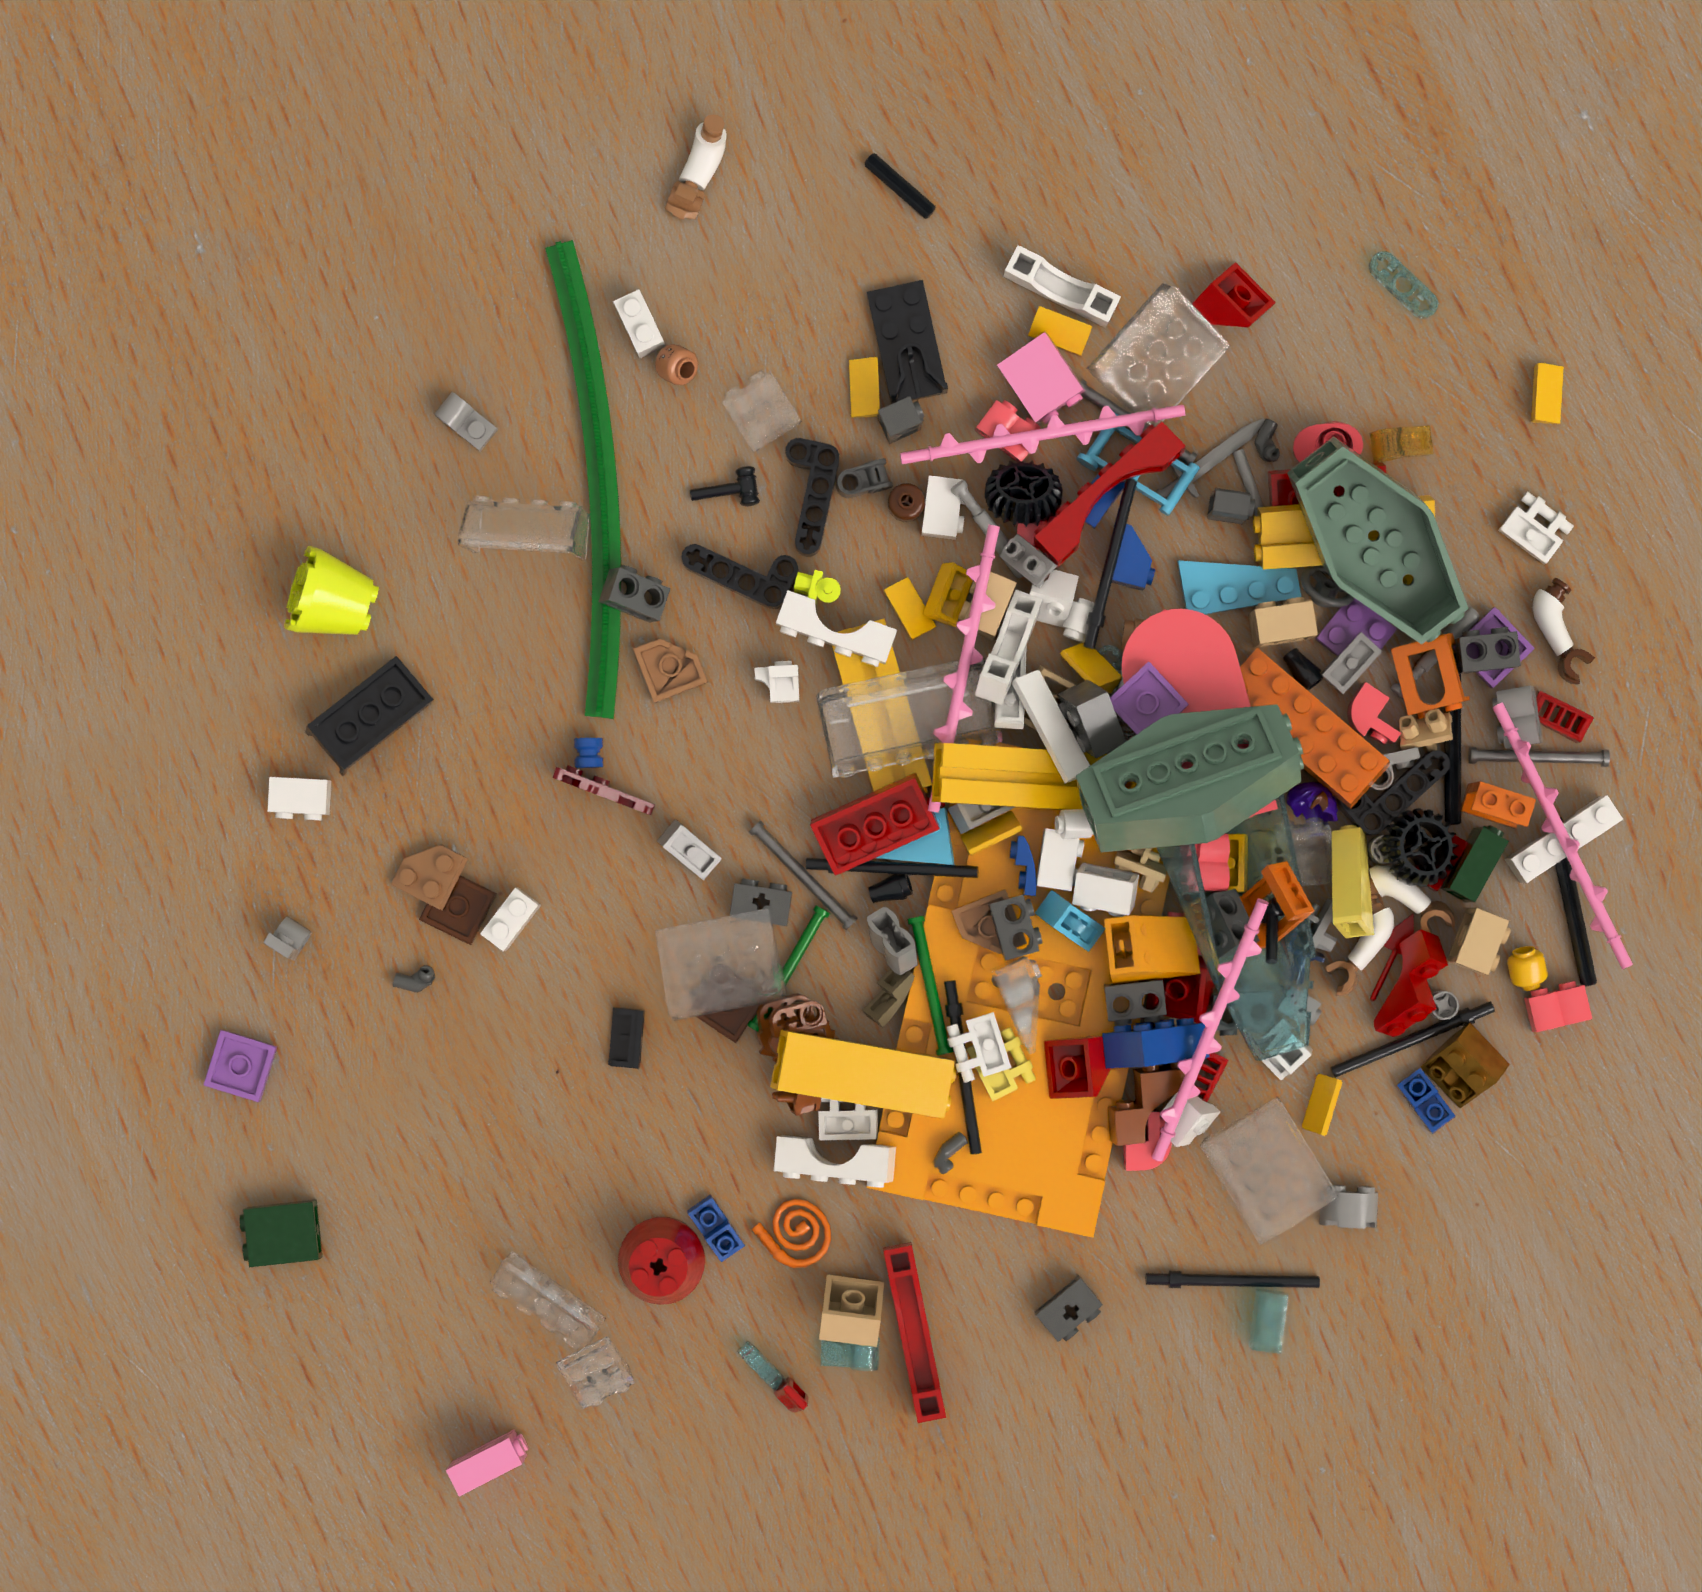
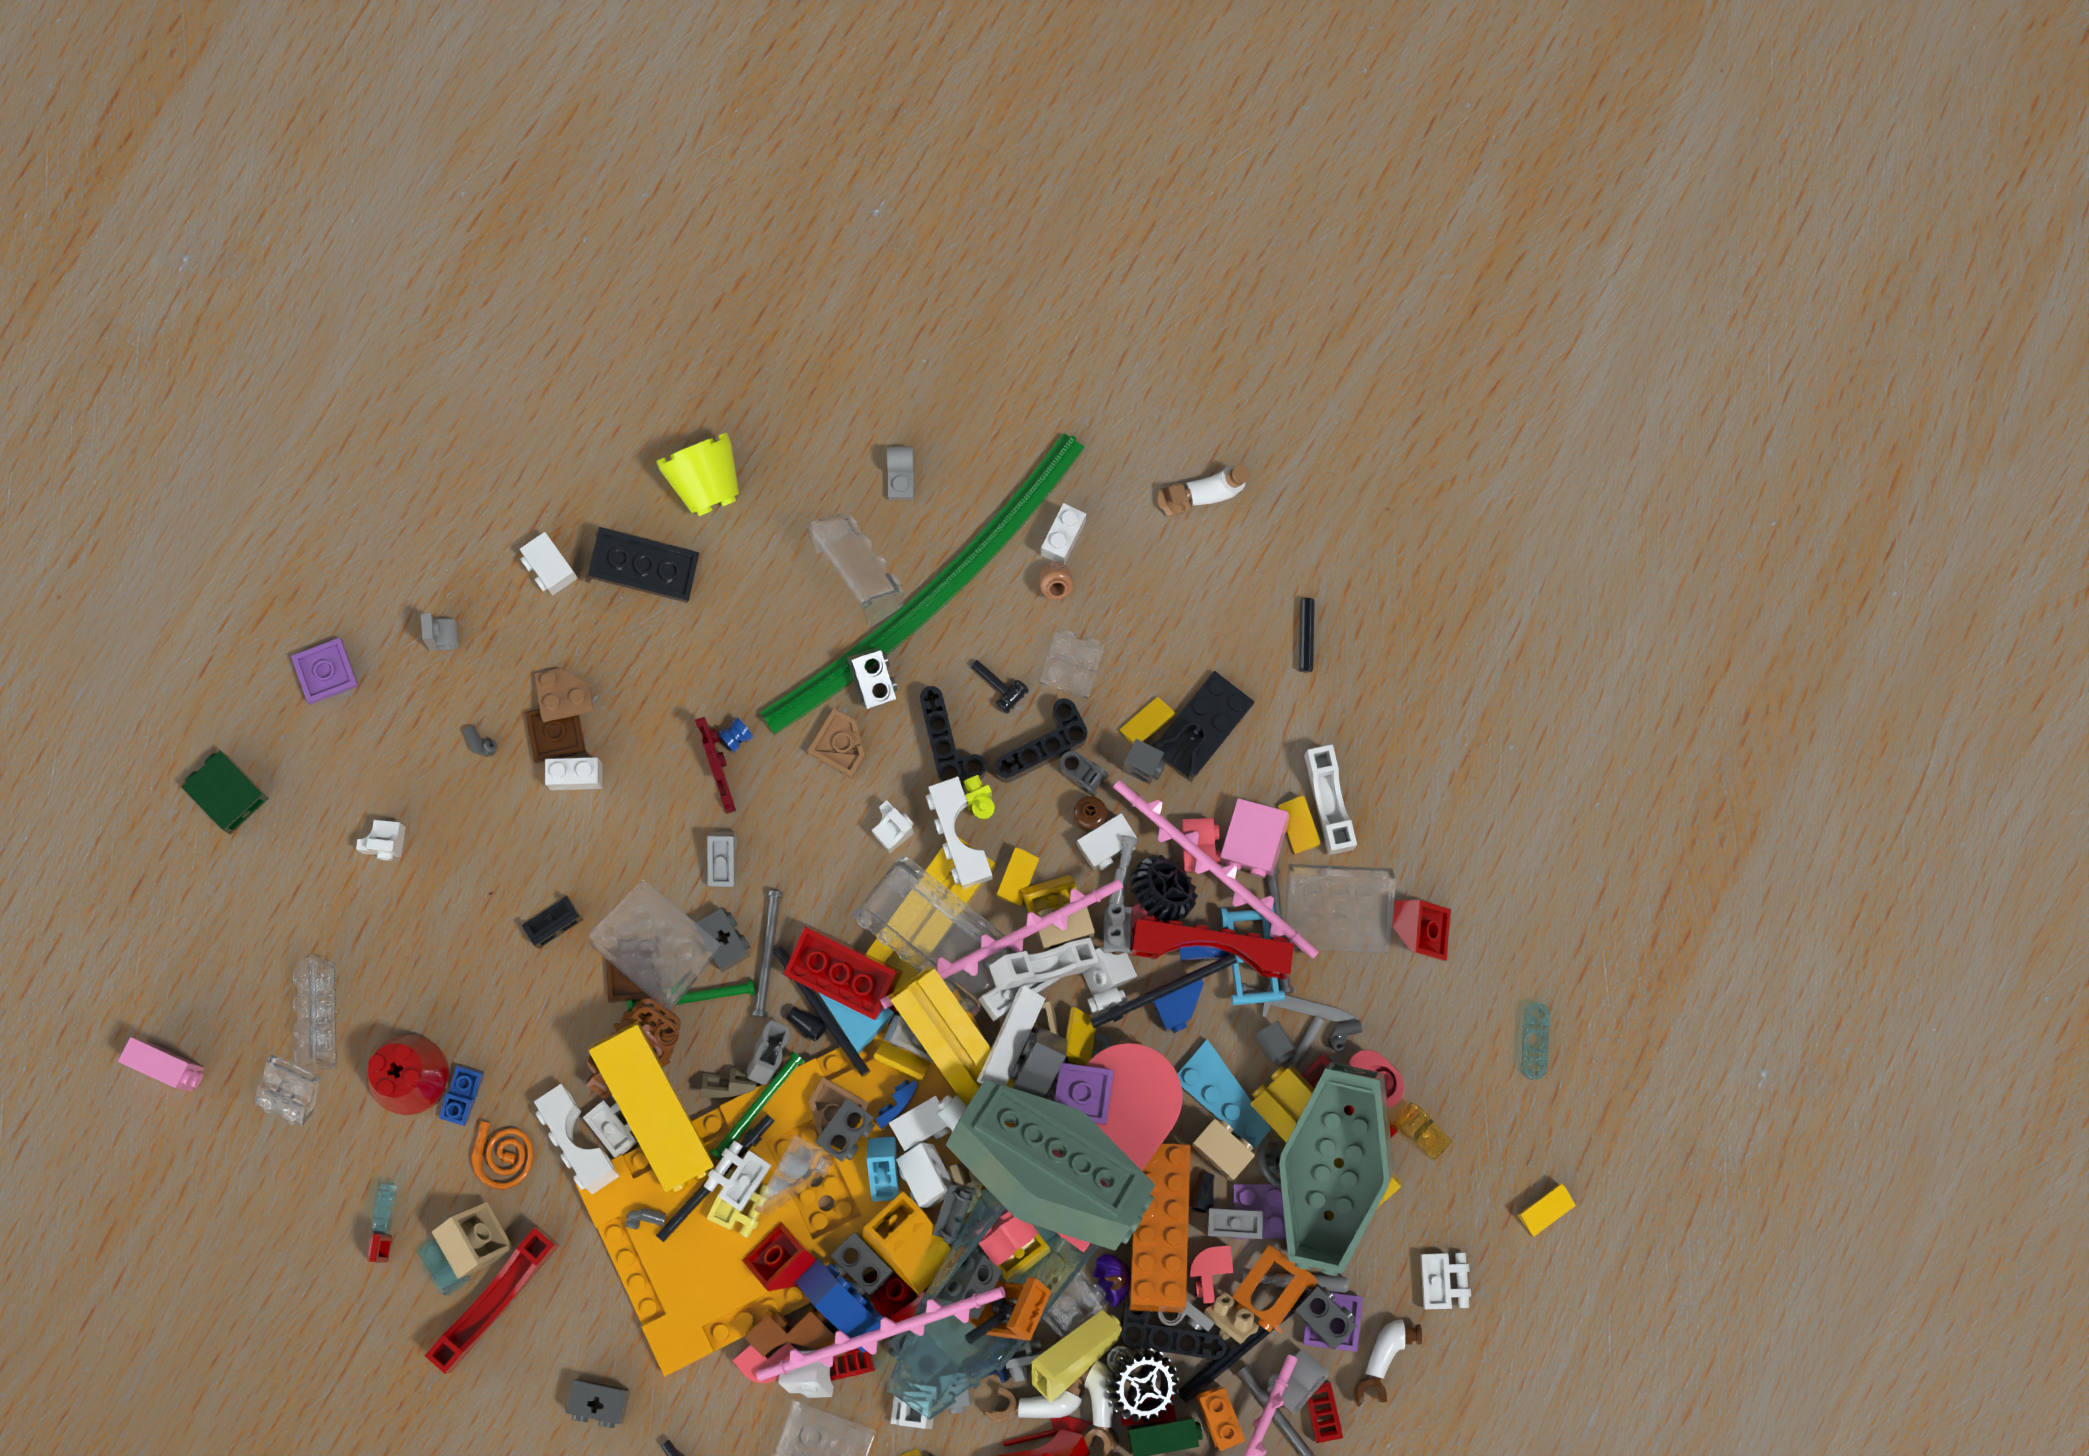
camera: 50 degrees right, 10 degrees down
none -> white brick [356,820,406,861]
none -> dark grey hinge [932,1184,975,1244]

